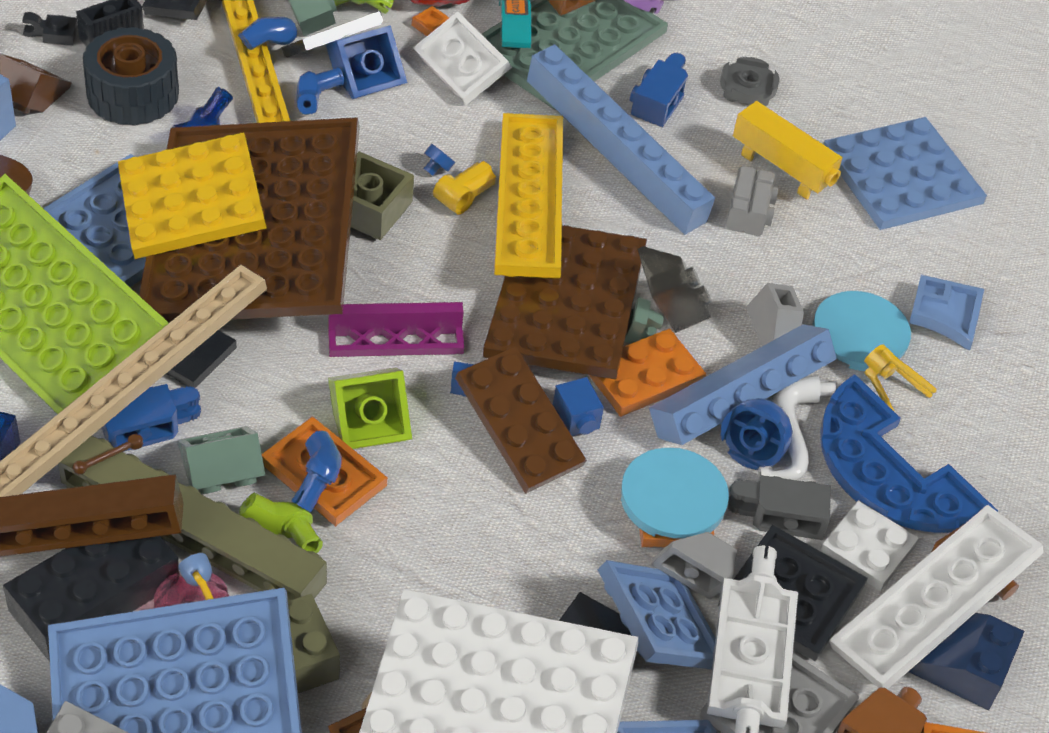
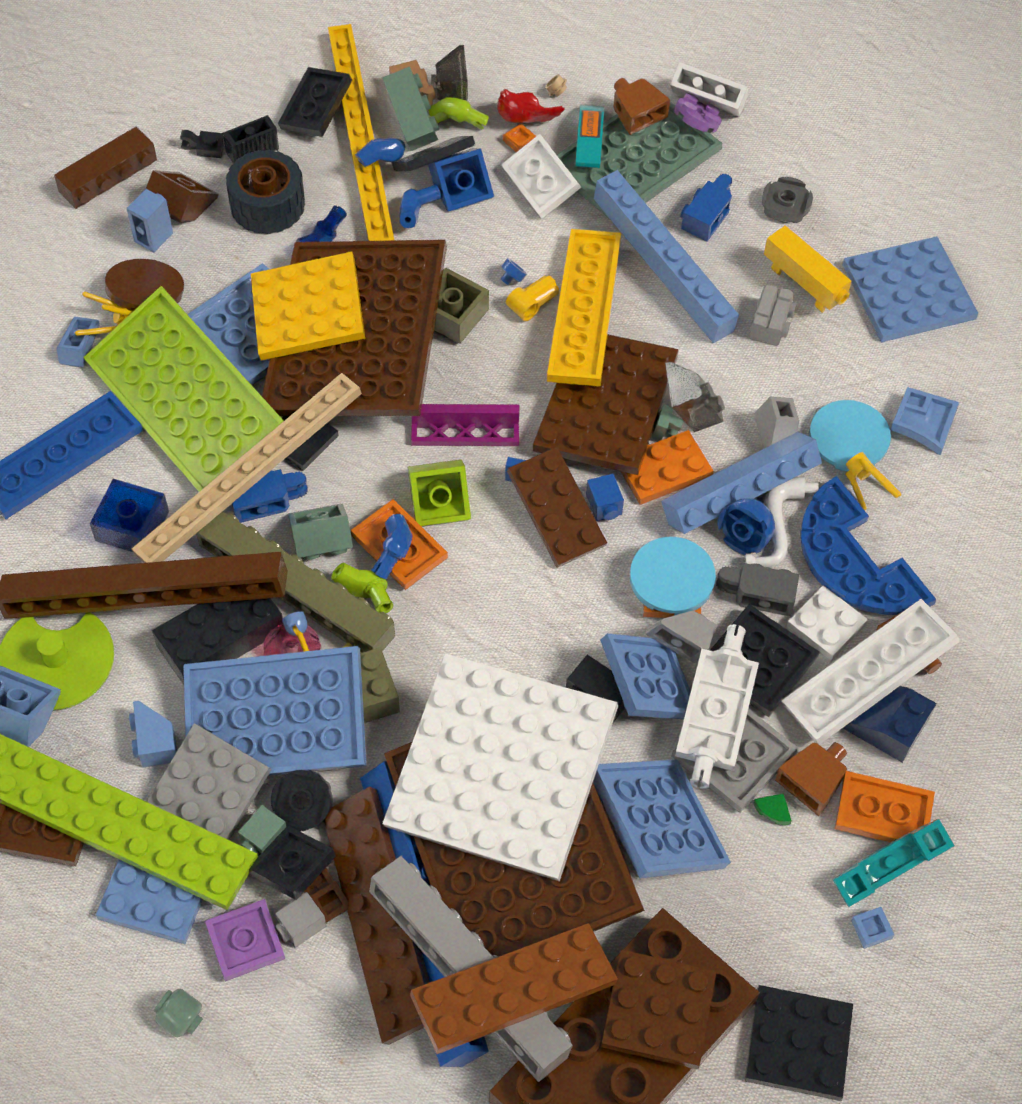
camera: 10 degrees right, 10 degrees up
reddish brown hinge [72,434,143,475] -> none

